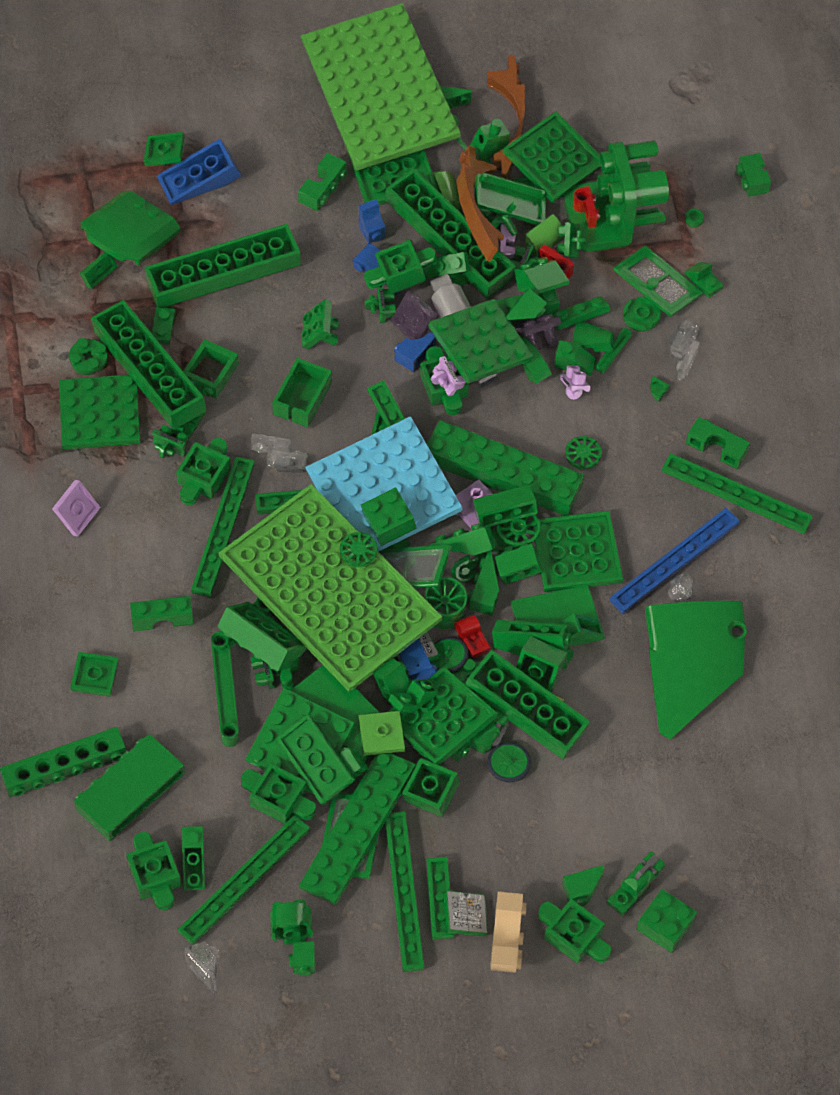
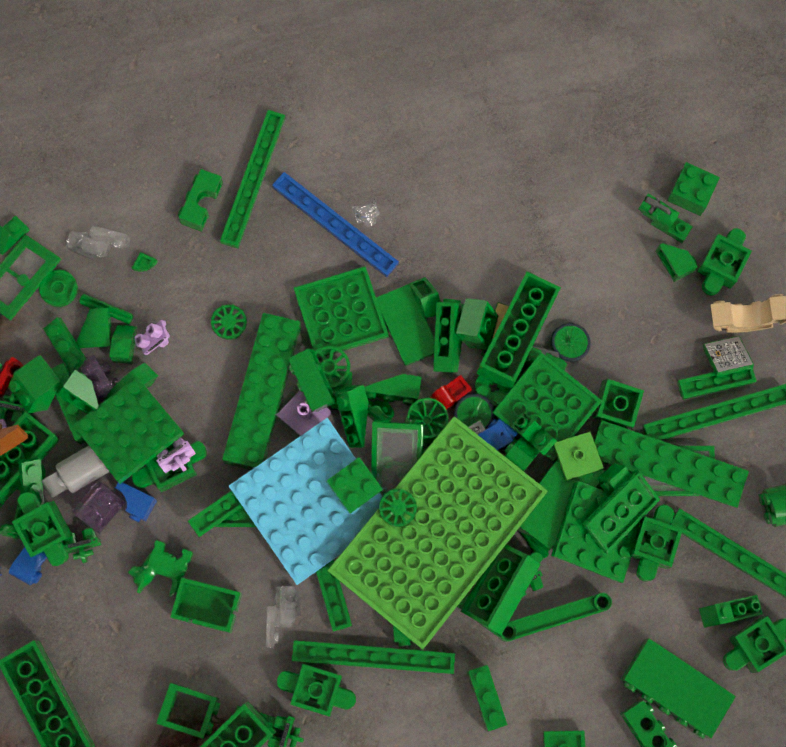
camera: 105 degrees left, 15 degrees up
green plate [301,299,339,349] -> none
green brick [495,543,543,585] -> none
green panel [645,601,747,740] -> none
none -> green animal [128,540,193,597]

